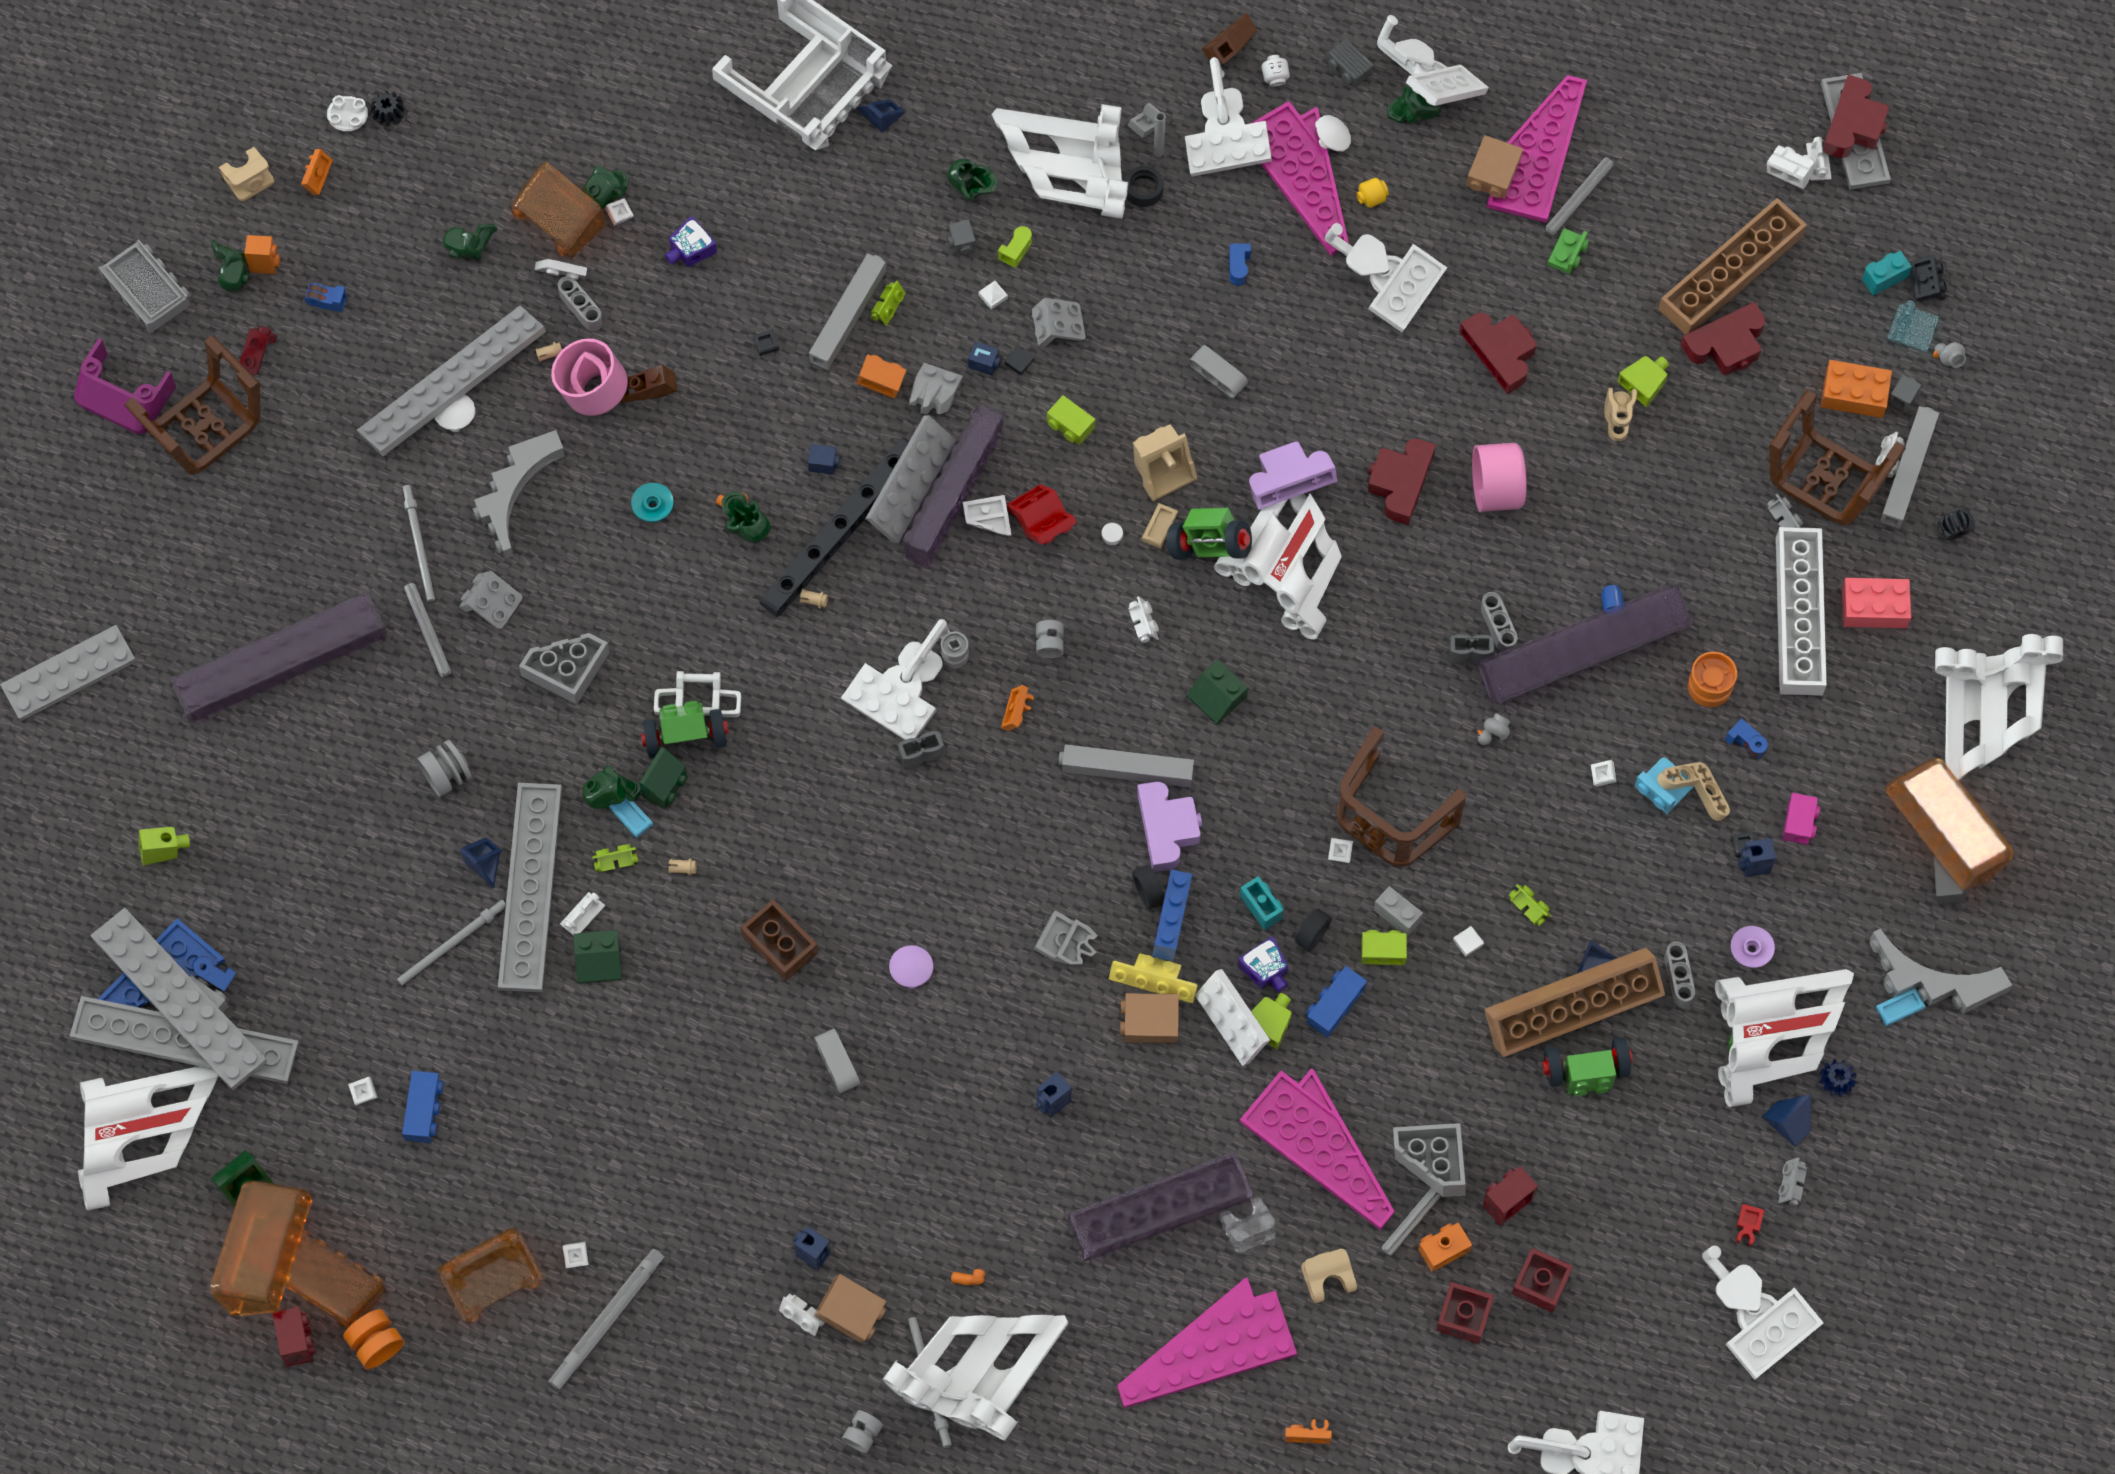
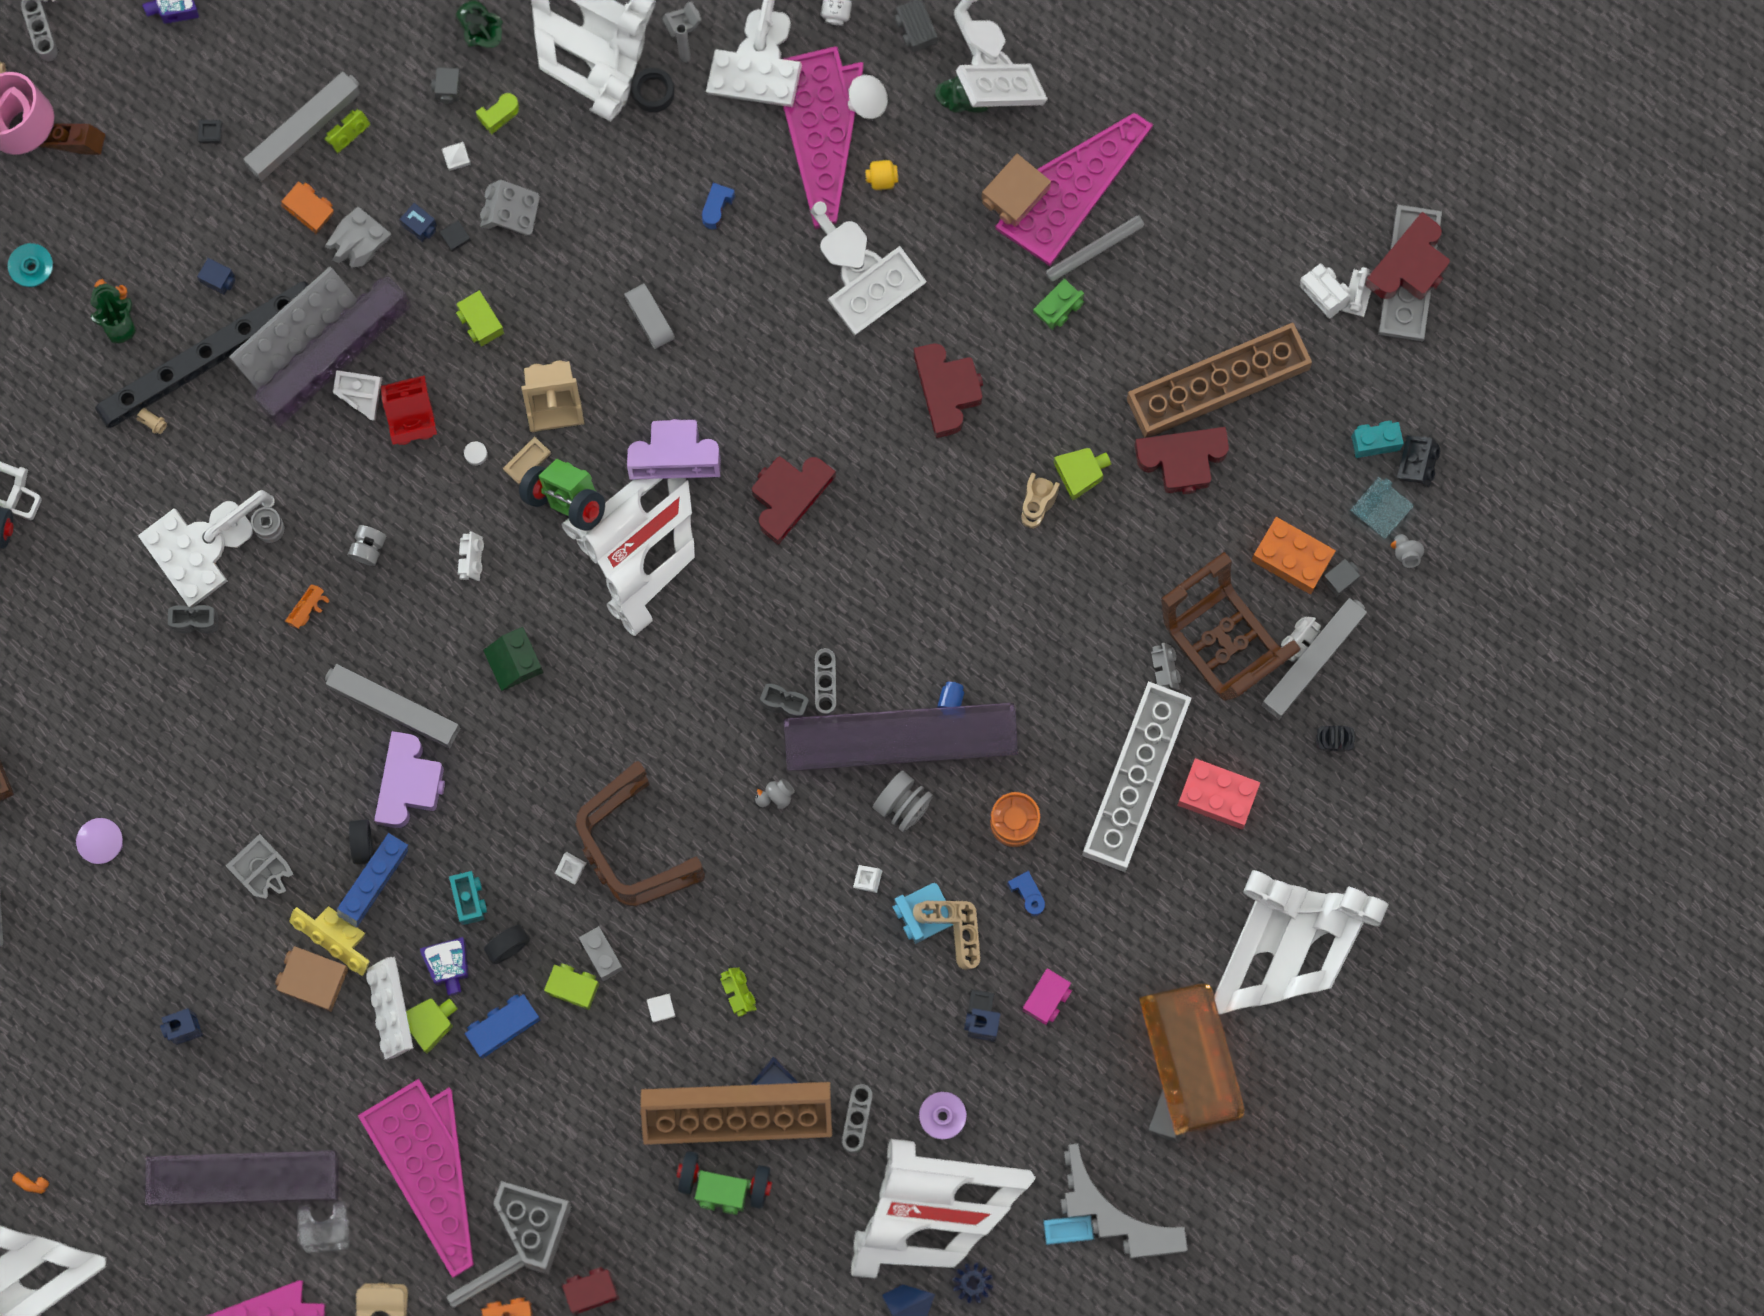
camera: 20 degrees right, 10 degrees up
bright pink piece [1472,443,1526,512] -> none
none -> light grey wheel [873,770,933,833]

